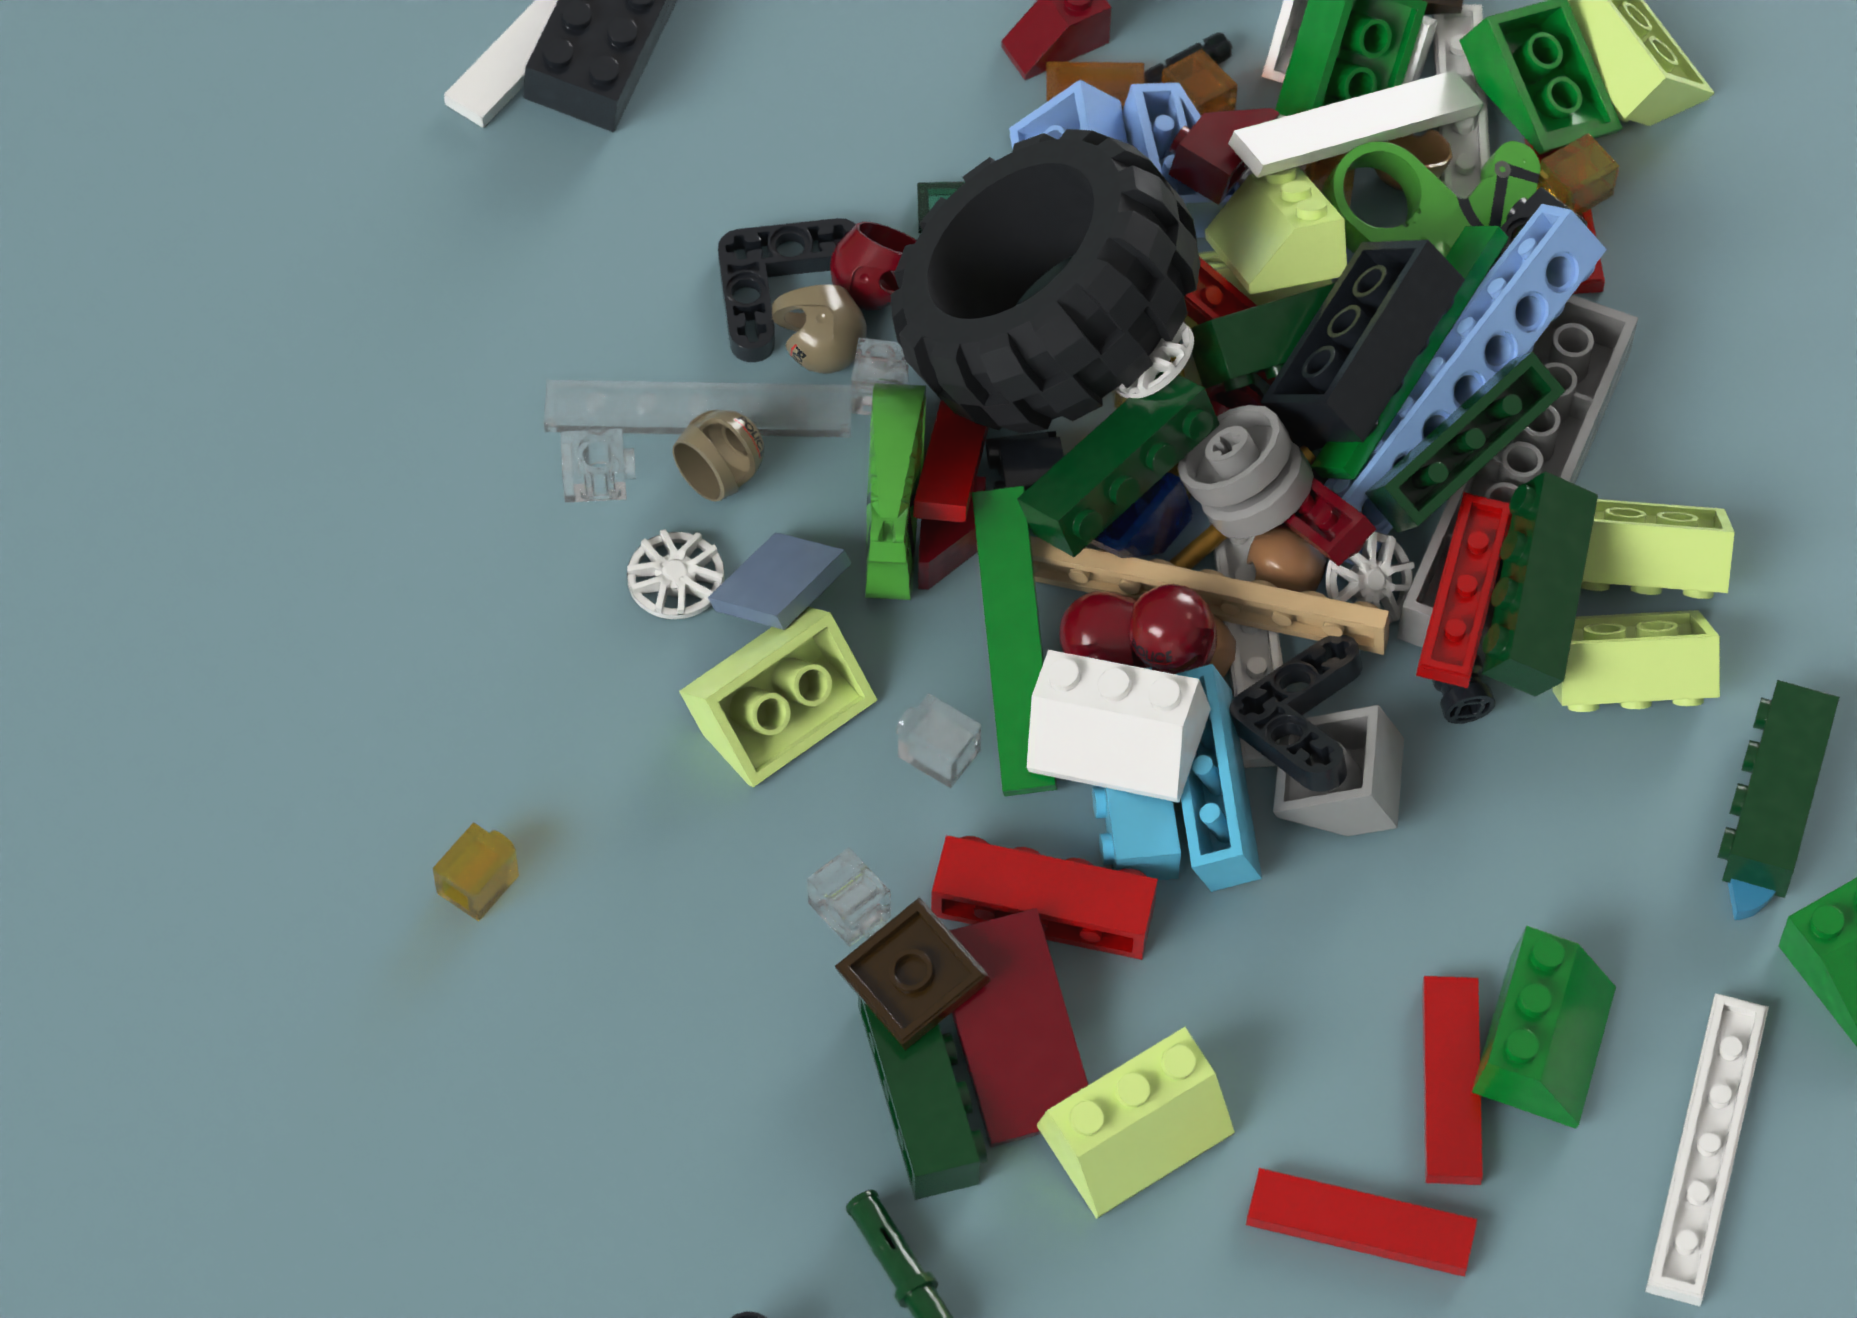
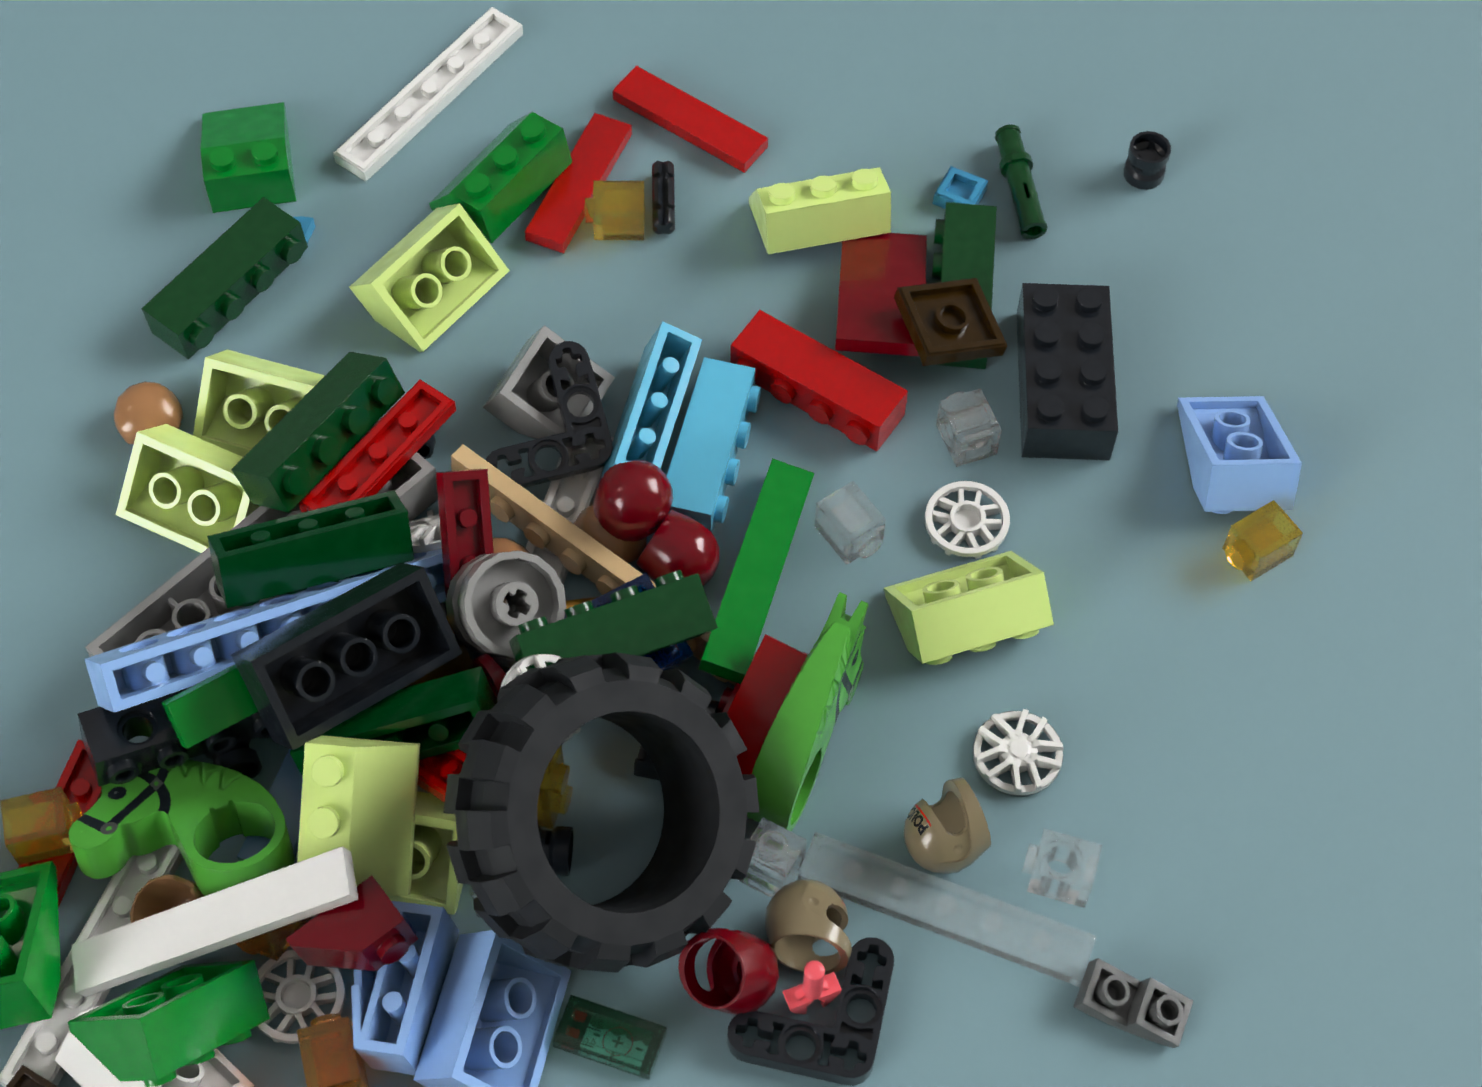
camera: 160 degrees left, 0 degrees up
sand blue tile [708,532,851,630] -> none
white slope [1027,650,1211,803] -> none
none -> medium nougat hair [114,381,183,445]
none -> yellowish green slope [349,203,510,352]
none -> clear yellow brick [585,181,645,240]
none -> black axle [652,160,675,234]
none -> coral bar [782,960,842,1015]
none -> white wheel [925,481,1010,559]
none -> dark azure tile [933,166,988,209]
none -> black brick [1017,283,1118,460]
none -> dark grey slope [1073,958,1193,1048]
none -> light blue slope [1177,396,1302,514]

